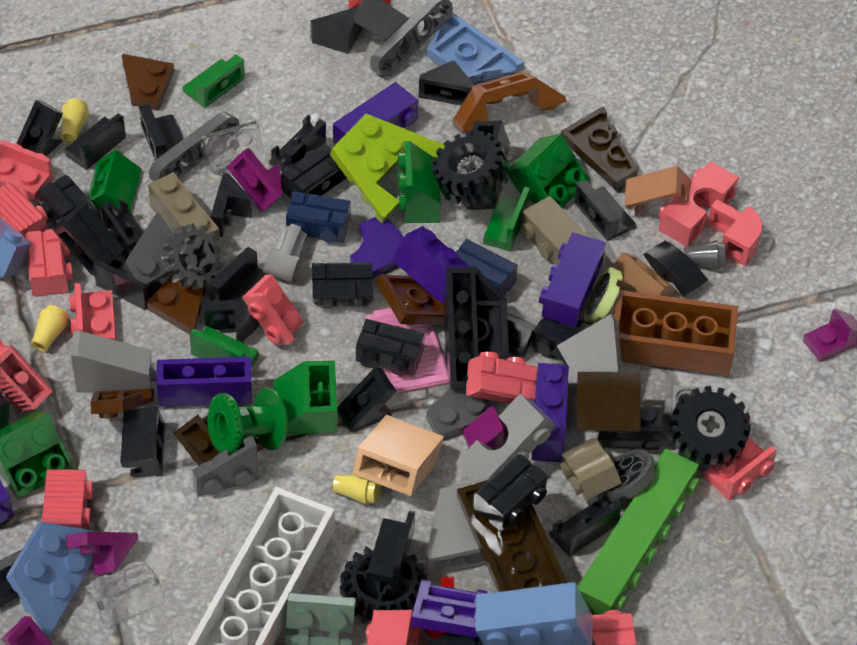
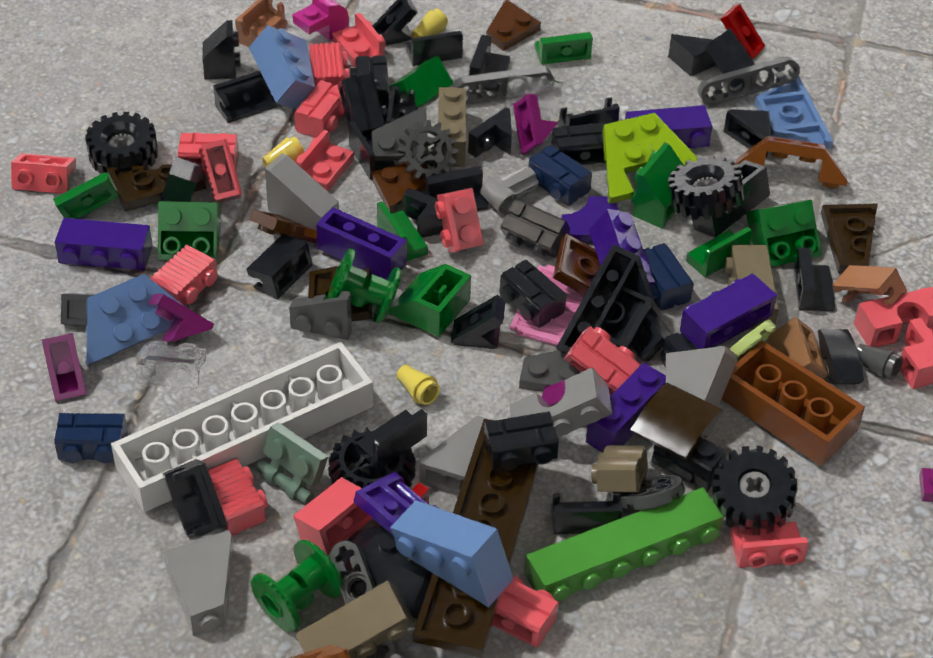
camera: 35 degrees right, 5 degrees down
light nougat brick [352,415,444,496] -> none

